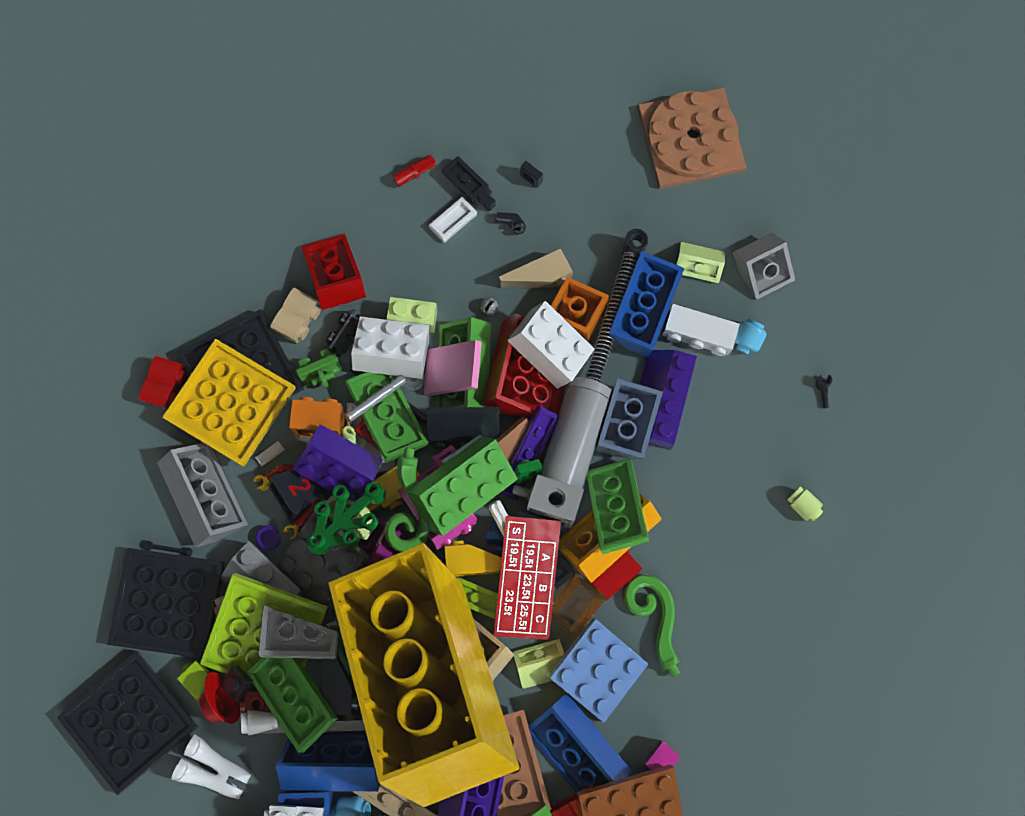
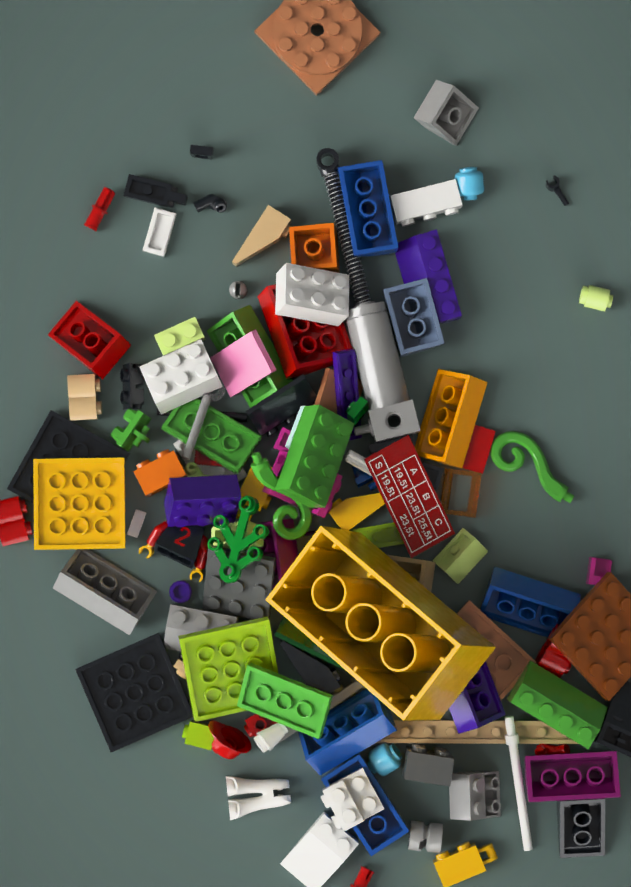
camera: 25 degrees left, 10 degrees up
black plate [57,651,199,795] -> none
black hinge [143,541,193,557] -> none
black plate [221,665,253,702] -> none
light grey wing [259,605,338,659] -> none
medium blue plate [547,618,648,723] -> none
bright green tile [586,458,650,554] -> none
yellowish green panel [676,242,725,283] -> none

